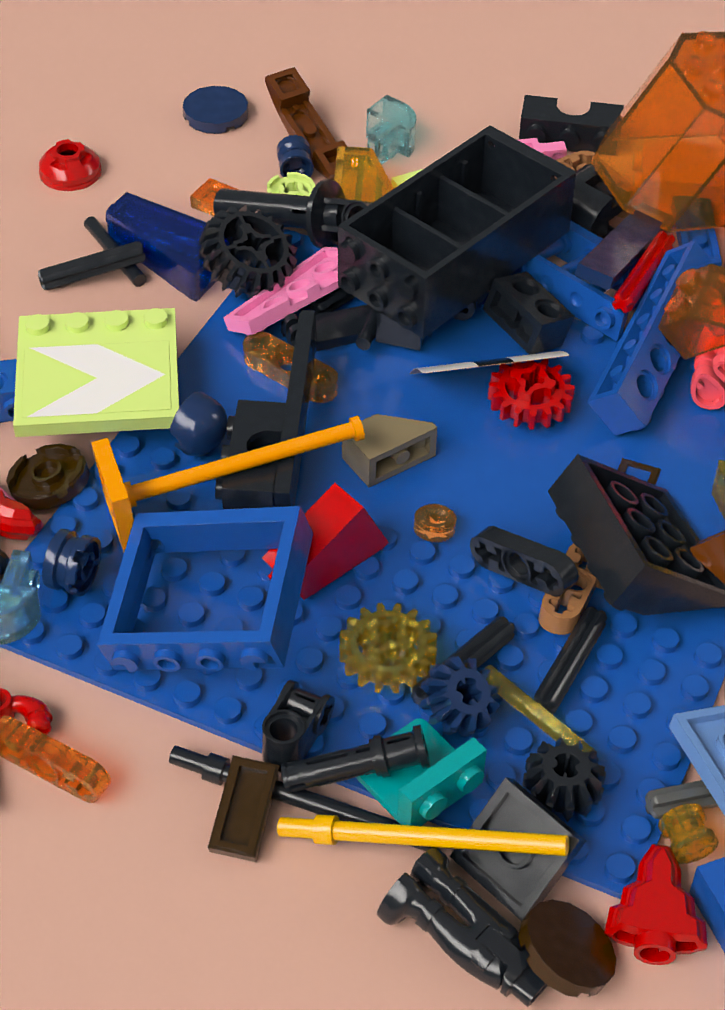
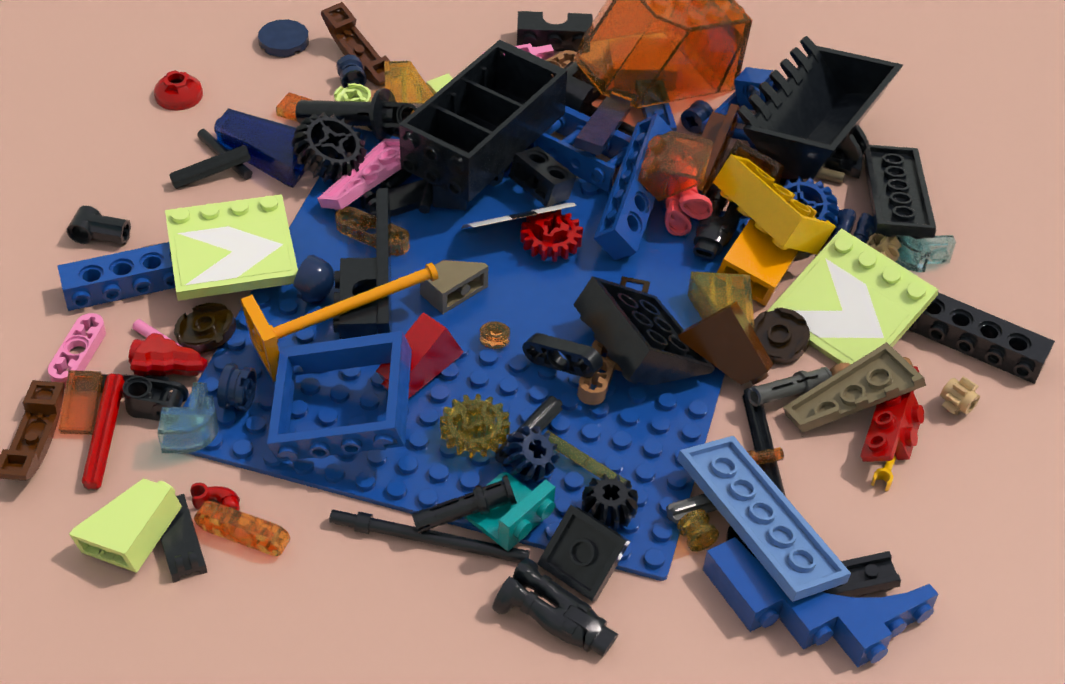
camera: 10 degrees left, 0 degrees up
dark brown tile [208,755,280,863] -> none
black piece [262,680,335,773] -> none
yellow bar [277,814,569,856] -> none
clear light blue brick [366,95,416,168] -> none
dark brown tile [518,899,617,997] -> none
black axle [533,607,607,715] -> none
red rock [604,844,708,965] -> none
red axle [612,231,675,313] -> none

